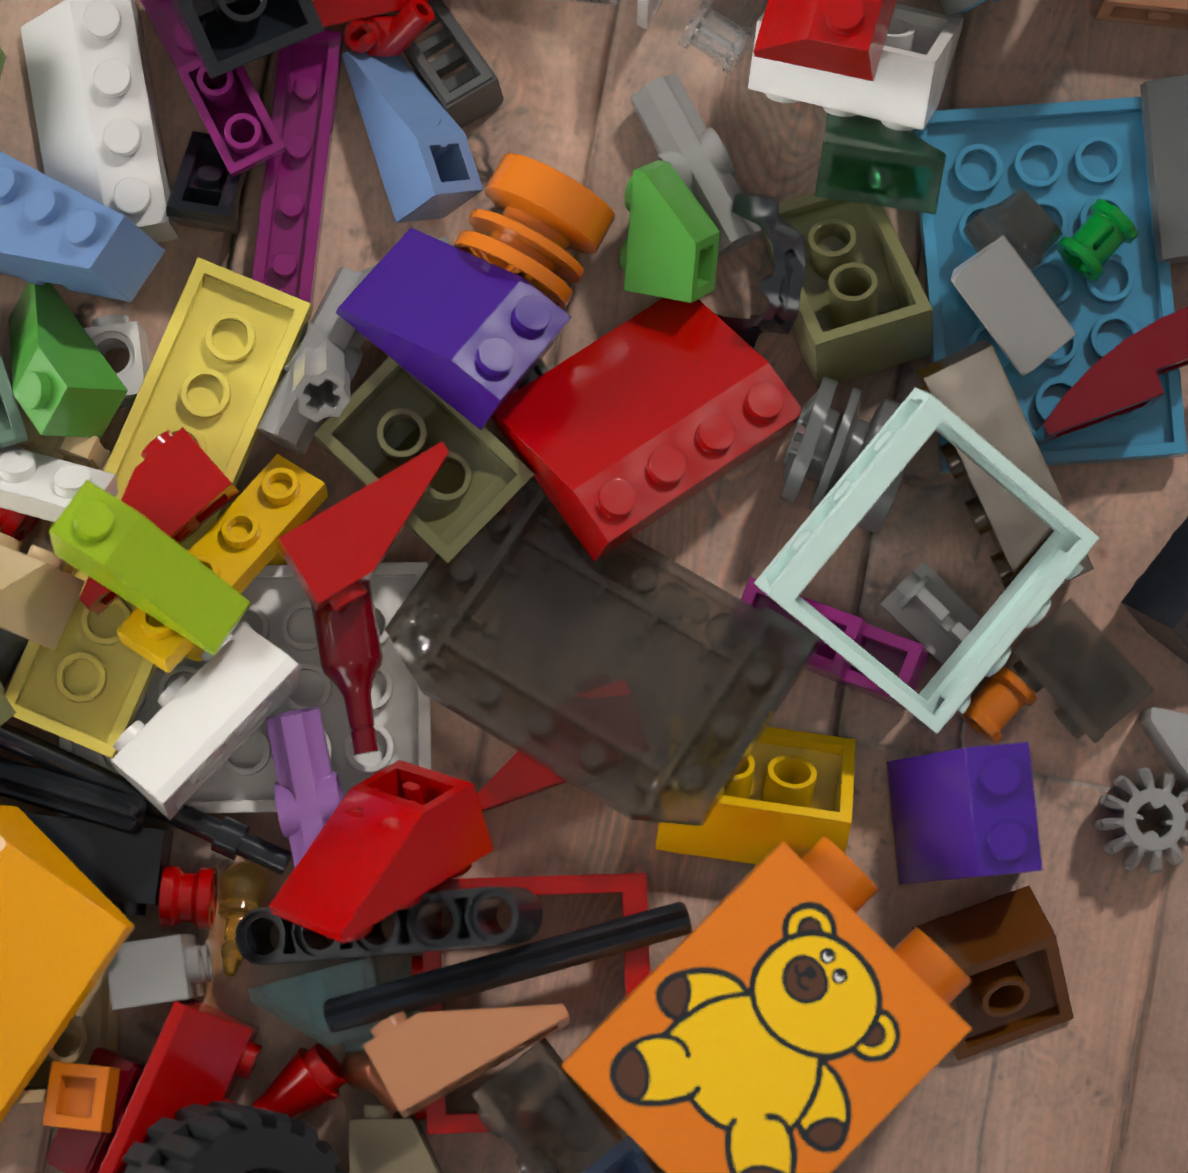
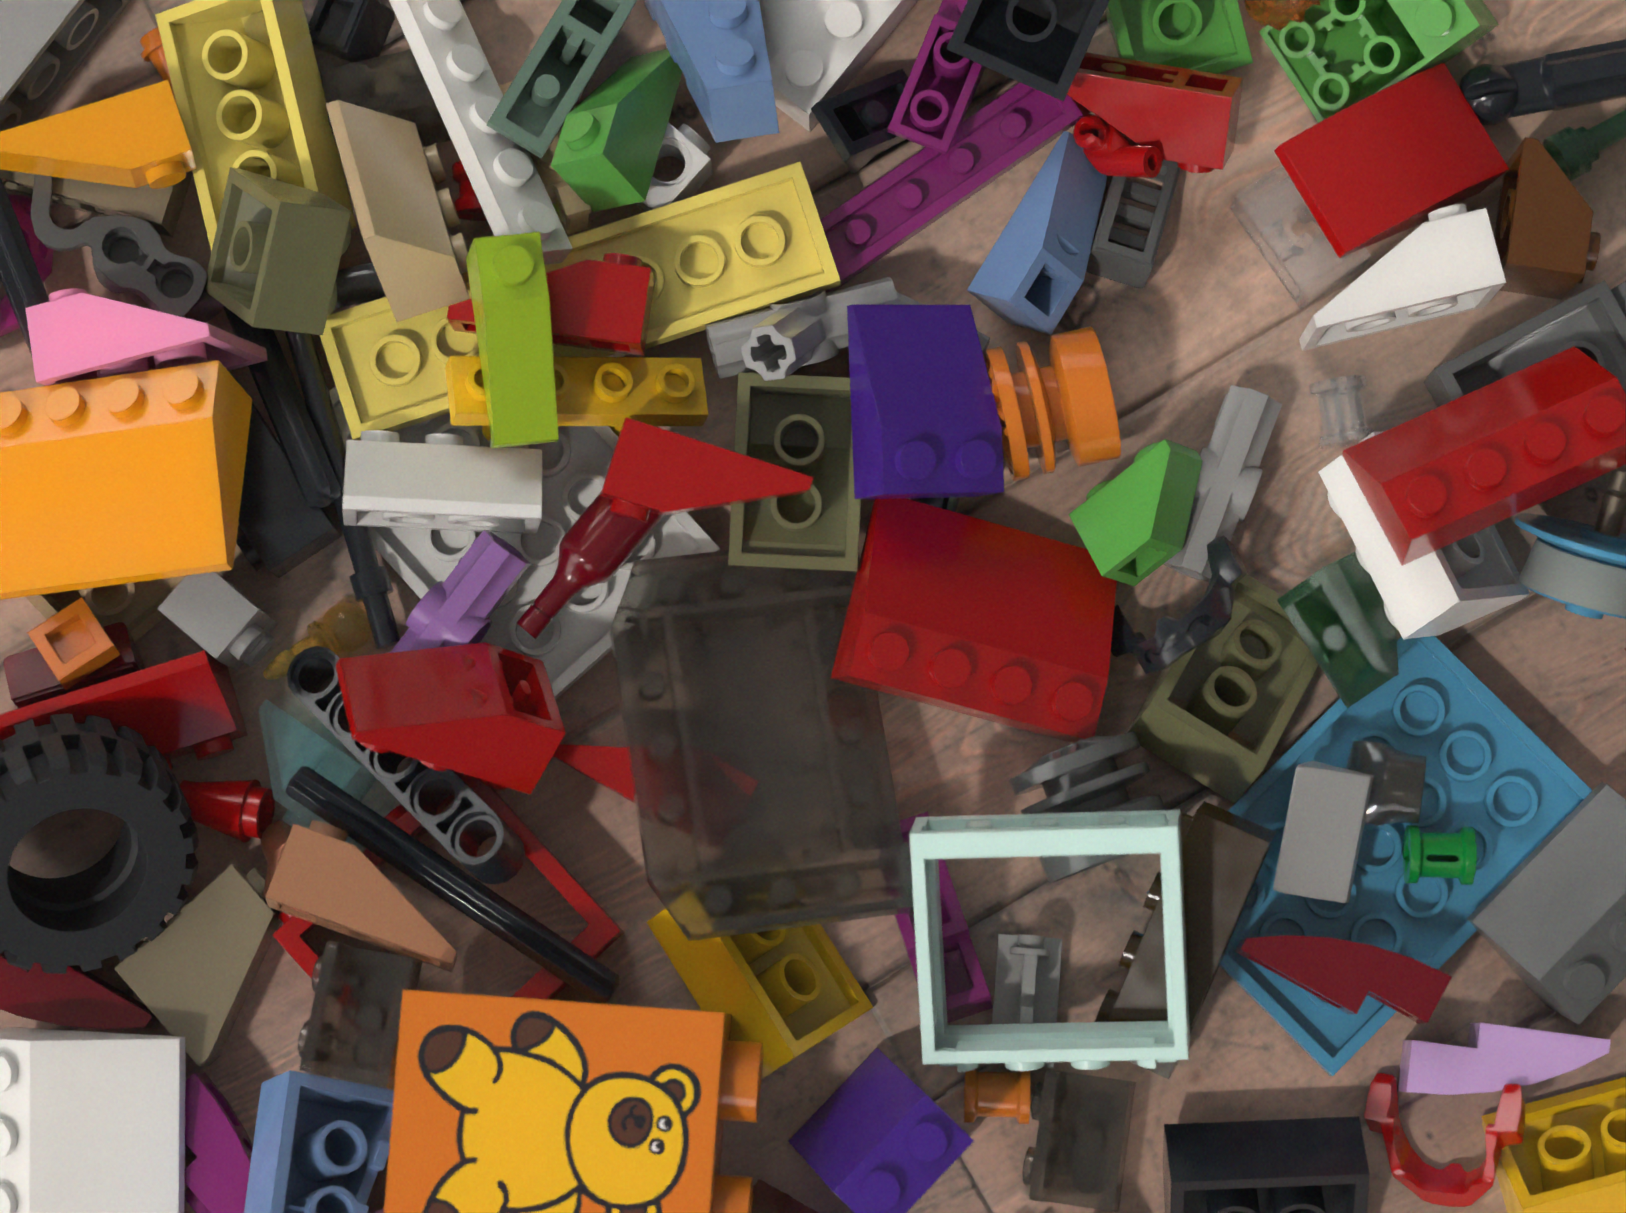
camera: 55 degrees right, 0 degrees up
red wheel [159,865,218,930] -> none

